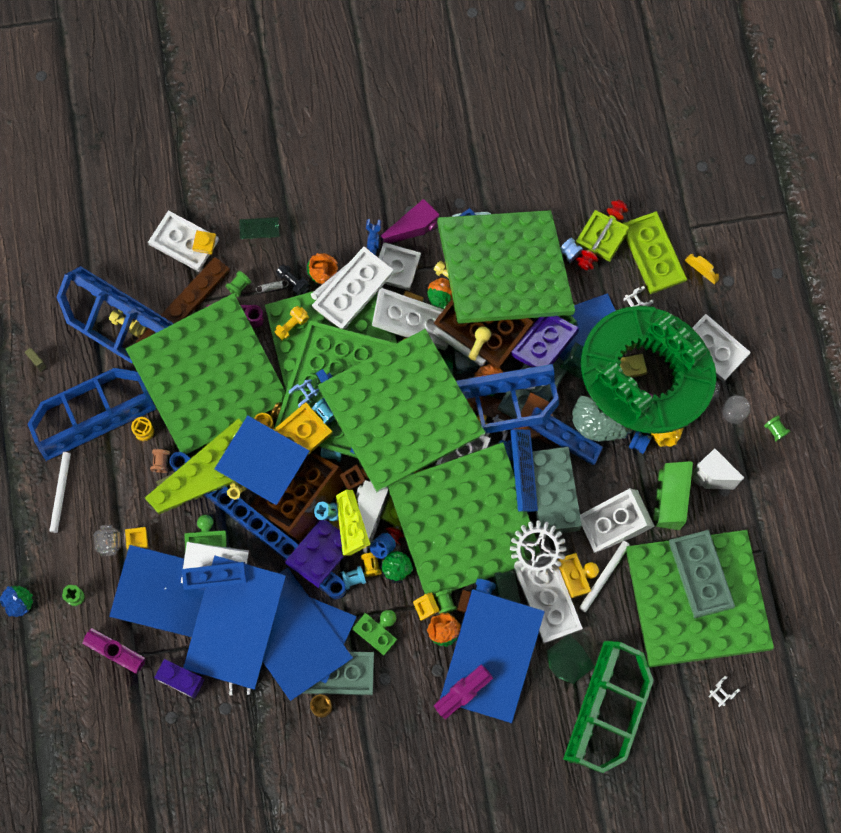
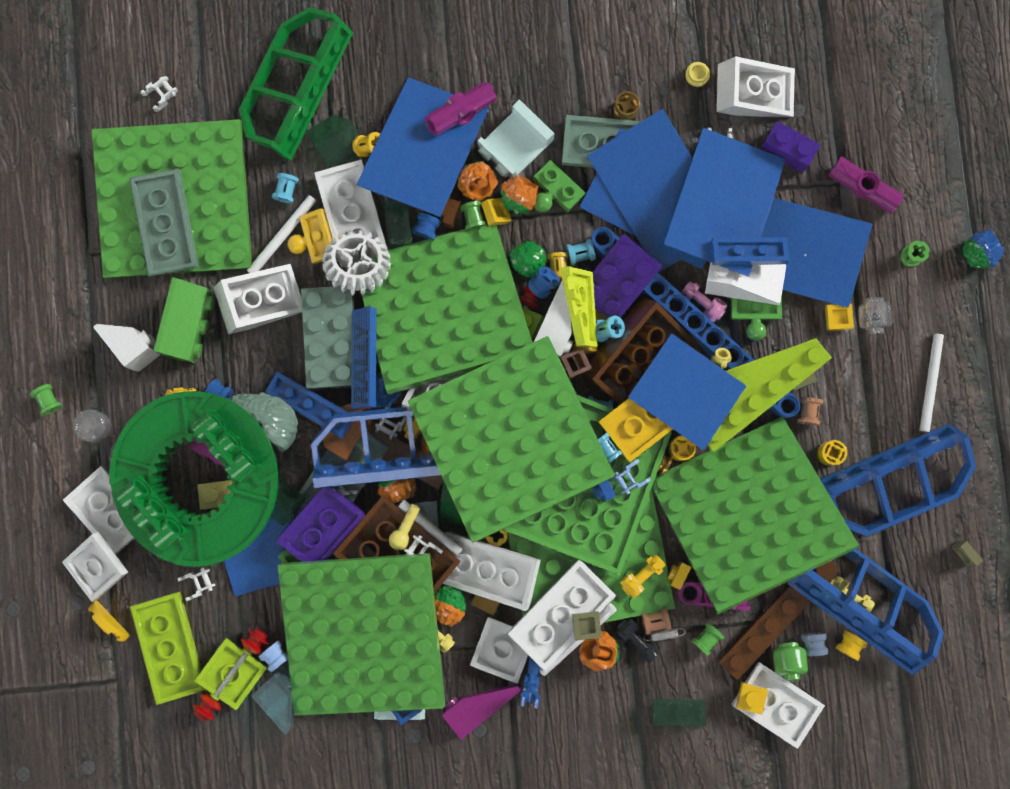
camera: 175 degrees left, 10 degrees up
none -> white plate [62,532,128,602]
none -> clear light blue slope [251,672,294,735]
none -> medium azure bush [271,173,299,204]
none -> yellow bush [352,132,380,158]
none -> white piece [404,535,443,555]
none -> light aqua panel [478,100,554,178]
none -> orange piece [500,174,538,214]
none -> olive plate [572,611,602,641]
none -> nougat bush [641,608,671,635]
none -> yellow plate [667,562,691,590]
none -> bright pink bar [681,281,727,322]
none -> light yellow plate [685,62,710,87]
none -> white slope [717,57,795,118]
none -> bright green head [773,642,808,682]
none -> sand blue wheel [801,633,828,656]
none -> yellow wheel [835,631,868,661]

